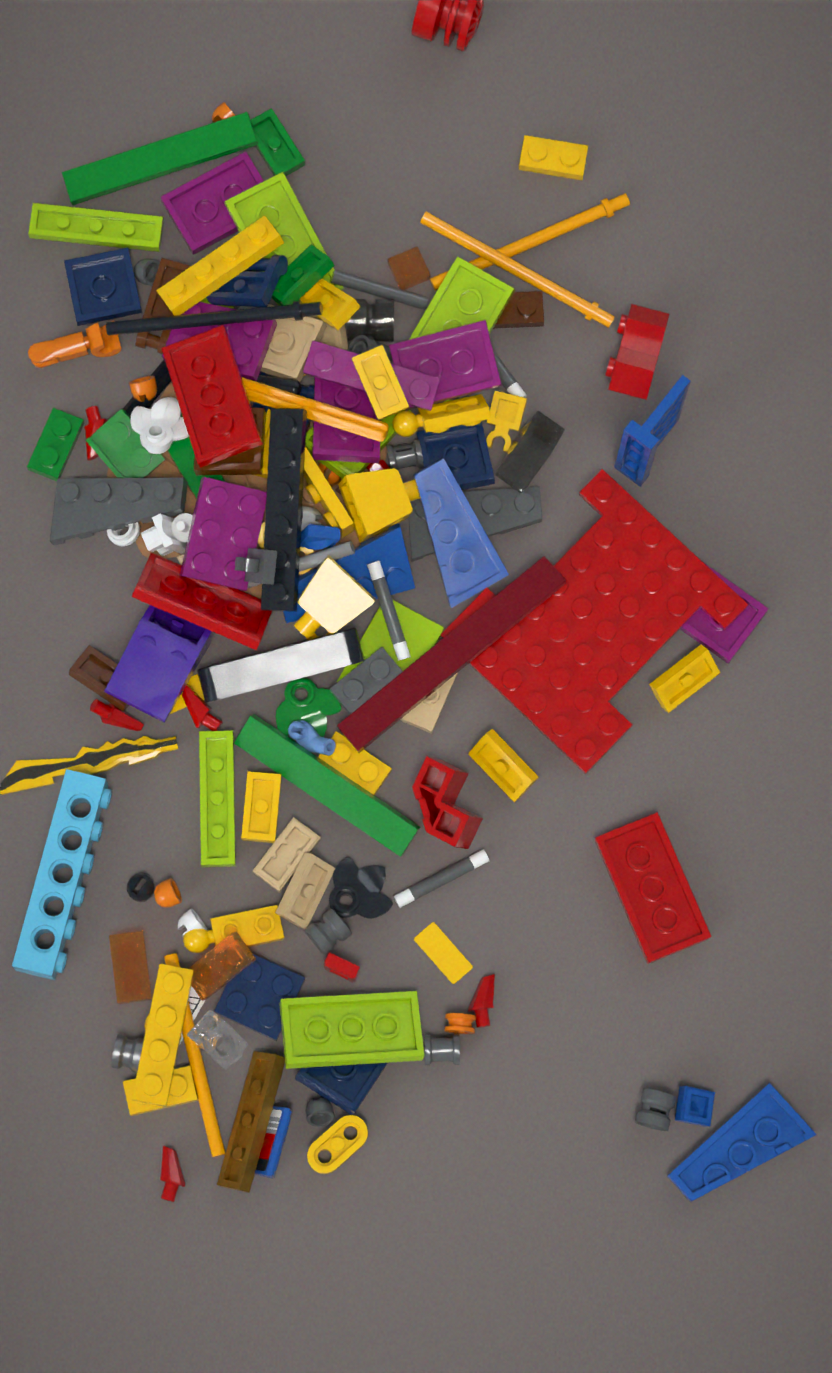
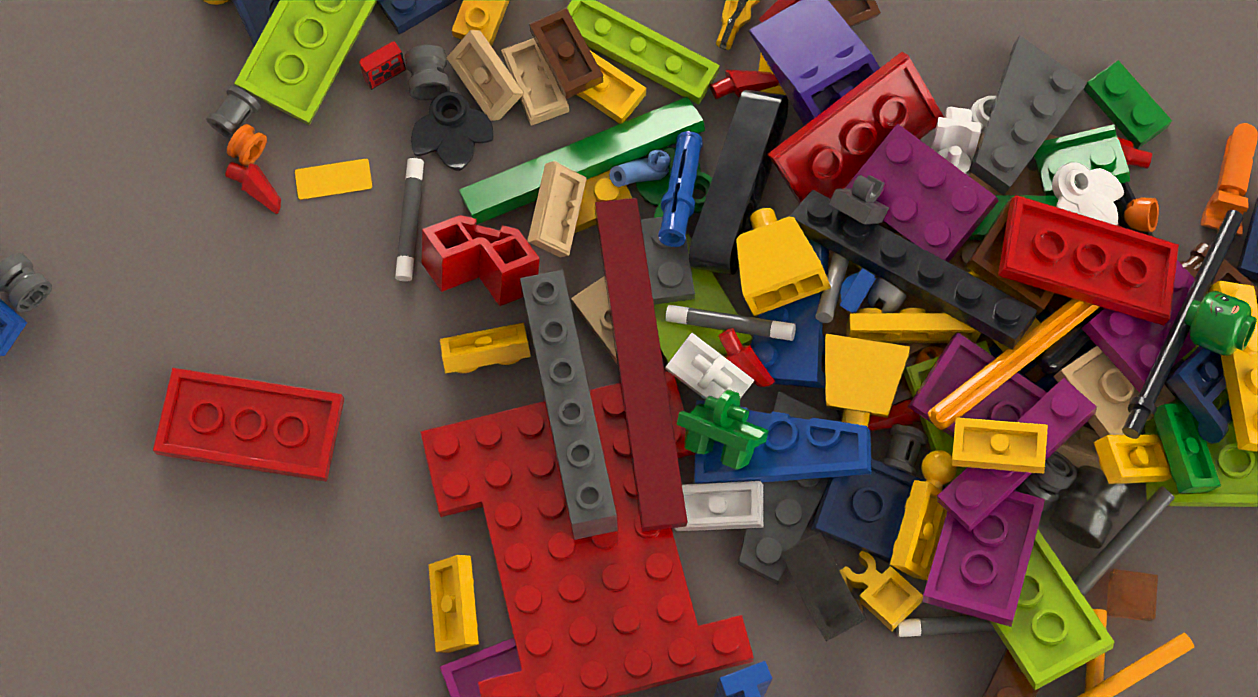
camera: 125 degrees right, 5 degrees down
none -> dark grey brick [520,270,618,540]
none -> tan plate [527,161,586,257]
none -> reddish brown plate [529,7,603,99]
none -> blue pin [658,131,703,247]
none -> white hips [664,333,754,400]
none -> white plate [674,481,763,531]
none -> green hips [677,390,769,469]
none -> red bar [718,328,775,387]
none -> green head [1184,291,1257,356]

